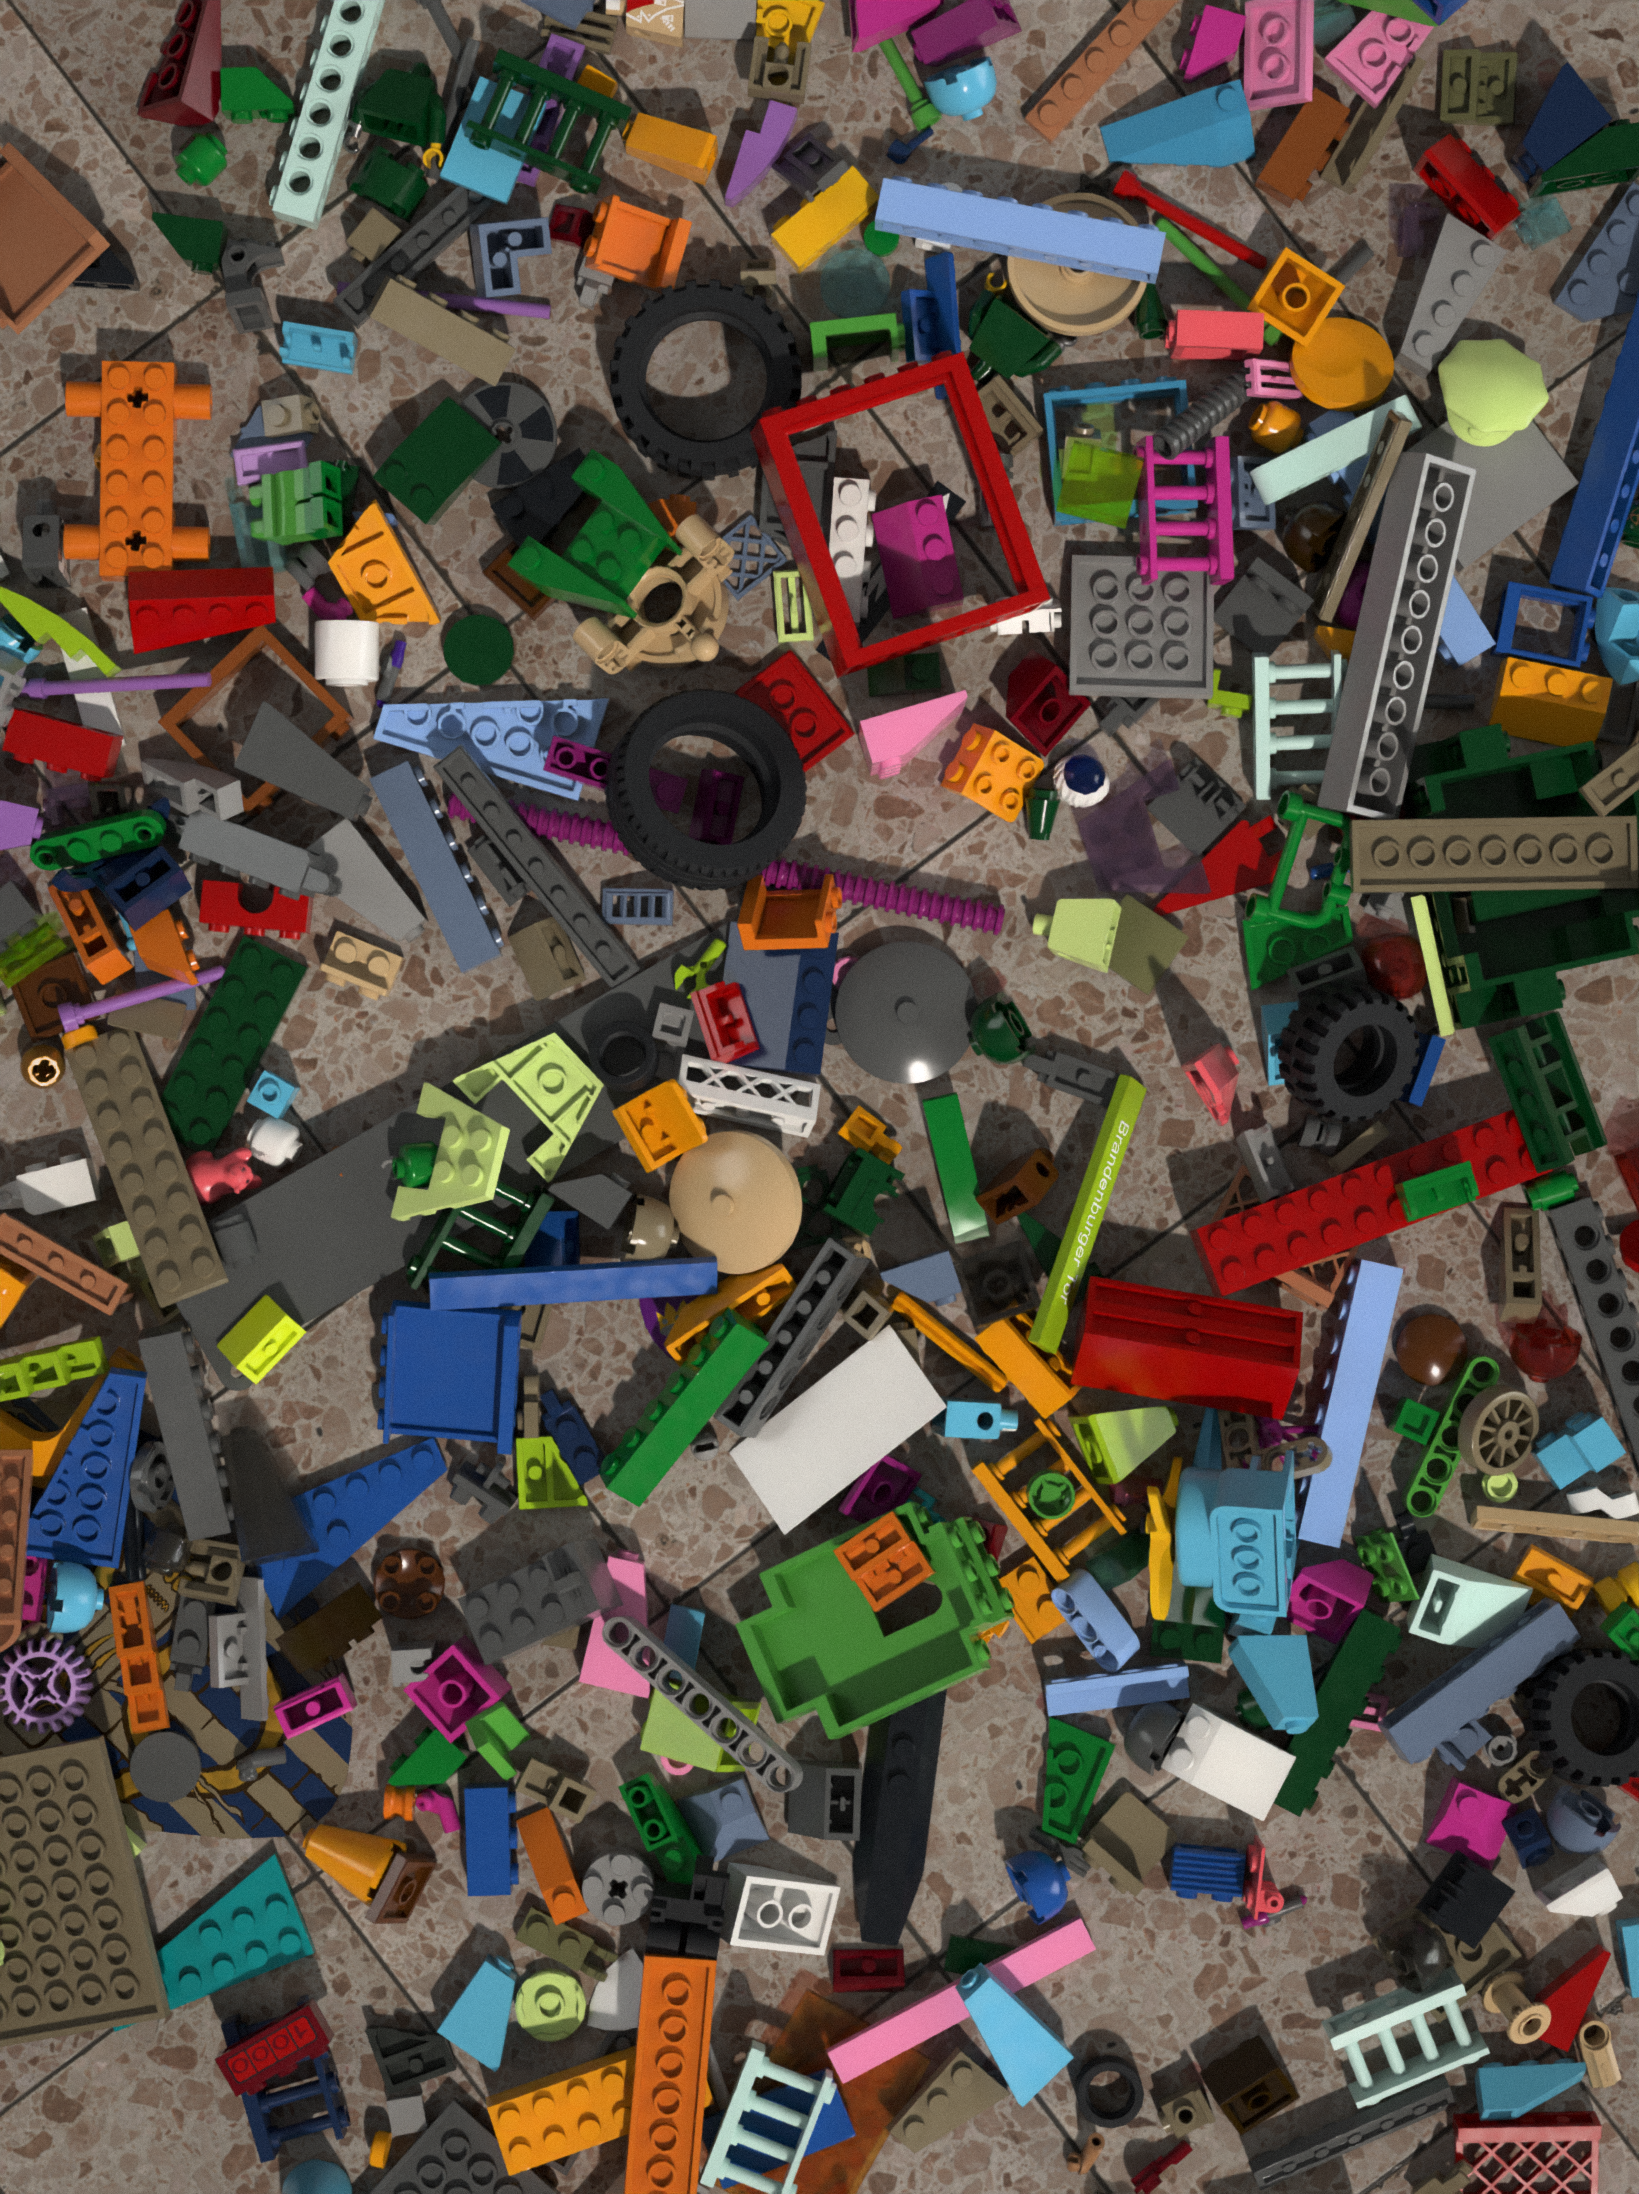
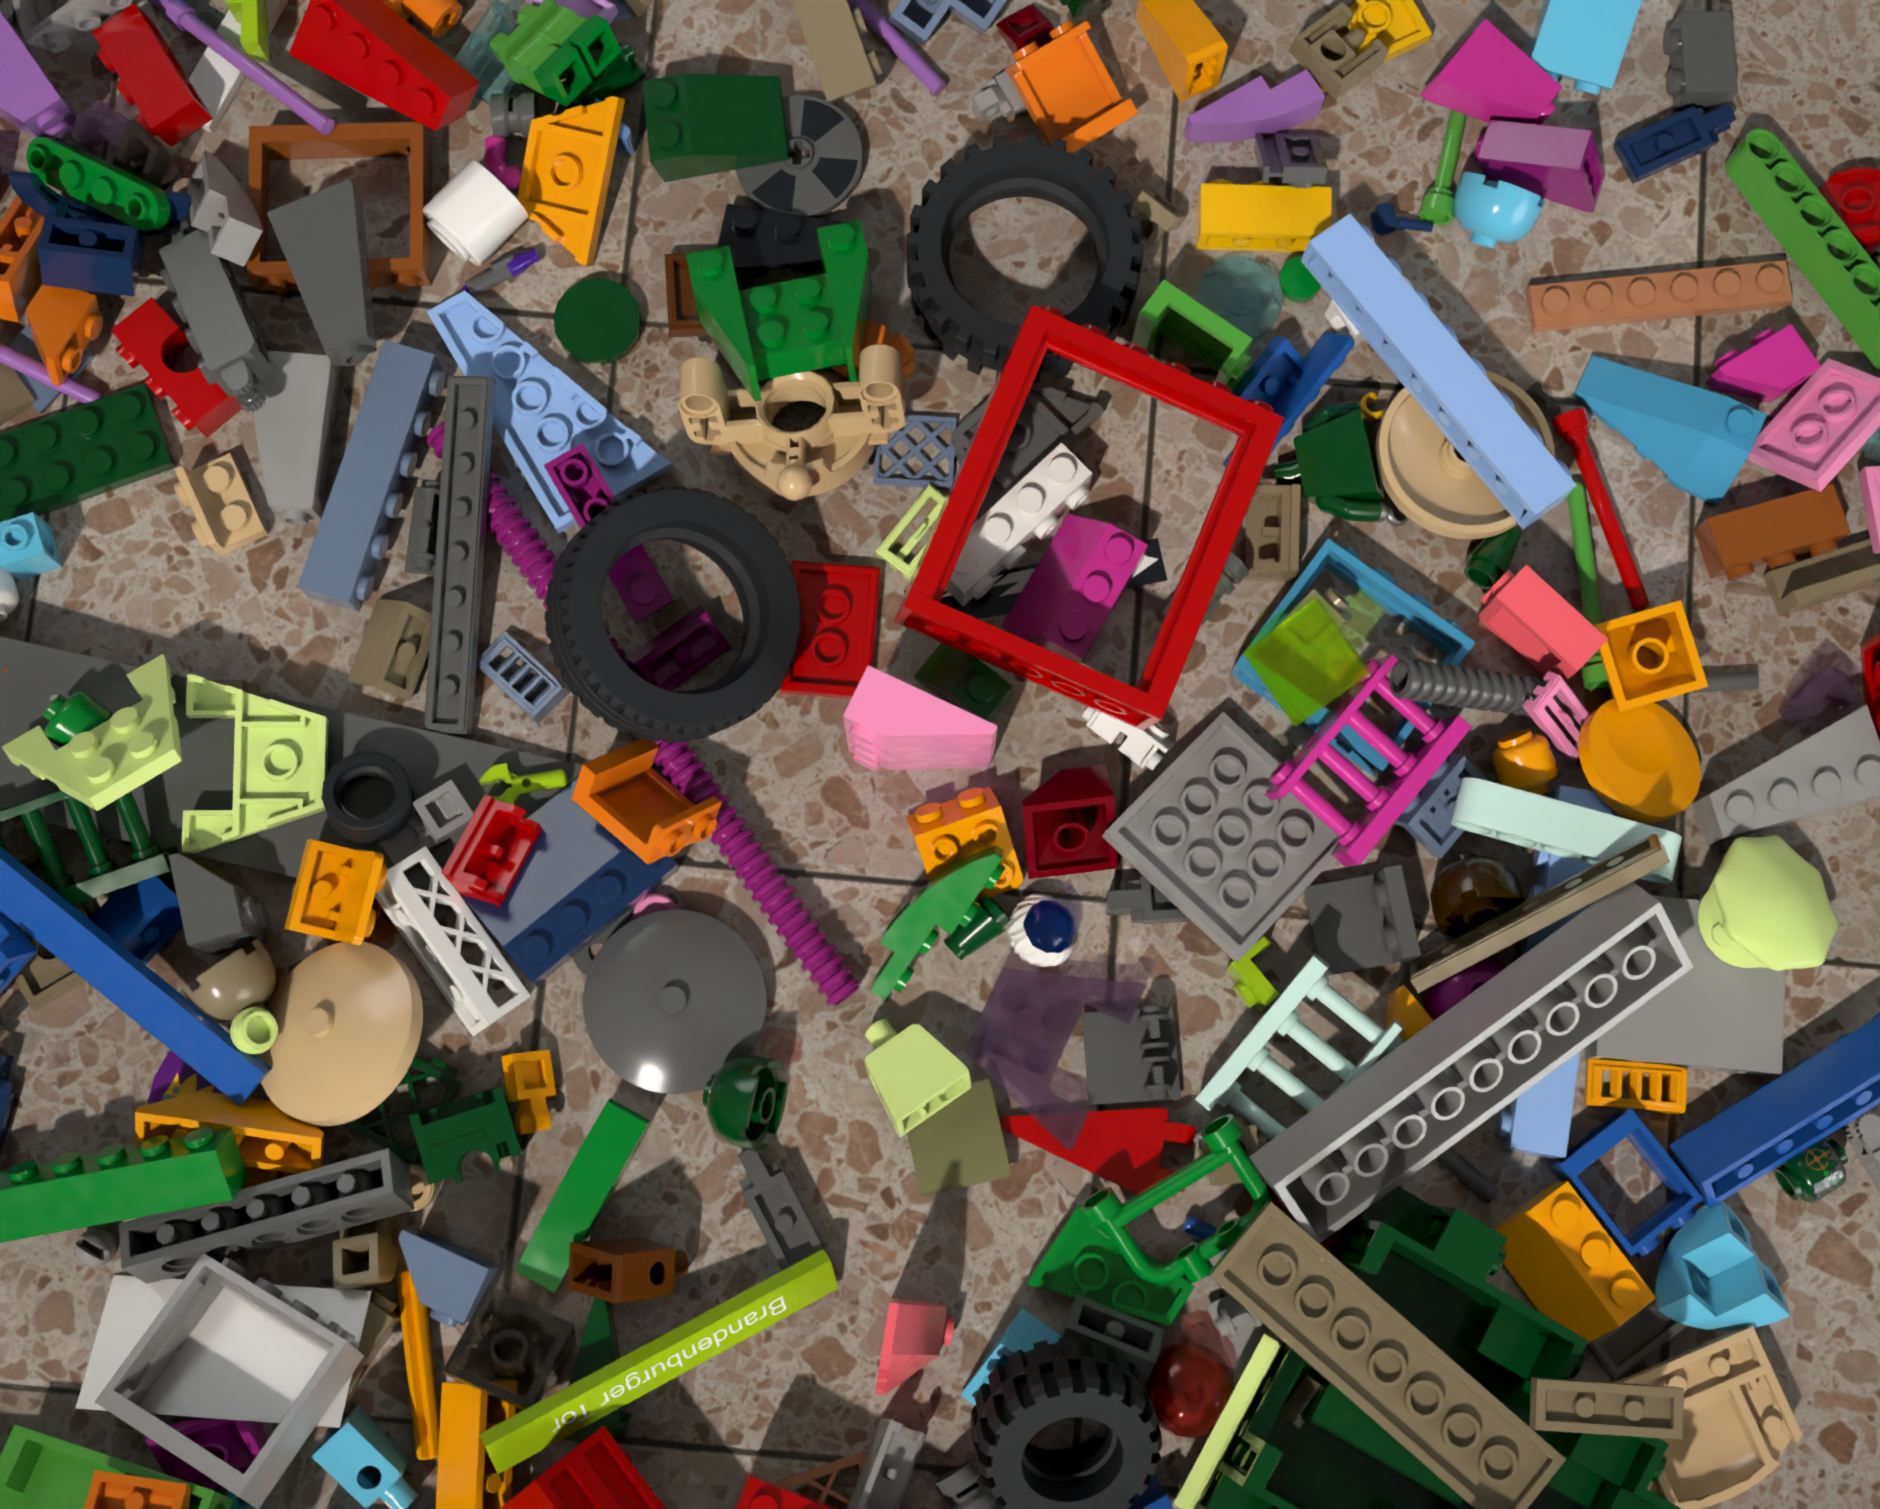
camera: 40 degrees right, 10 degrees down
none -> light grey window [95,1253,364,1509]
none -> yellowish green plate [230,1007,278,1054]
none -> green slope [870,845,1005,1000]
none -> light orange slope [1584,1059,1687,1114]

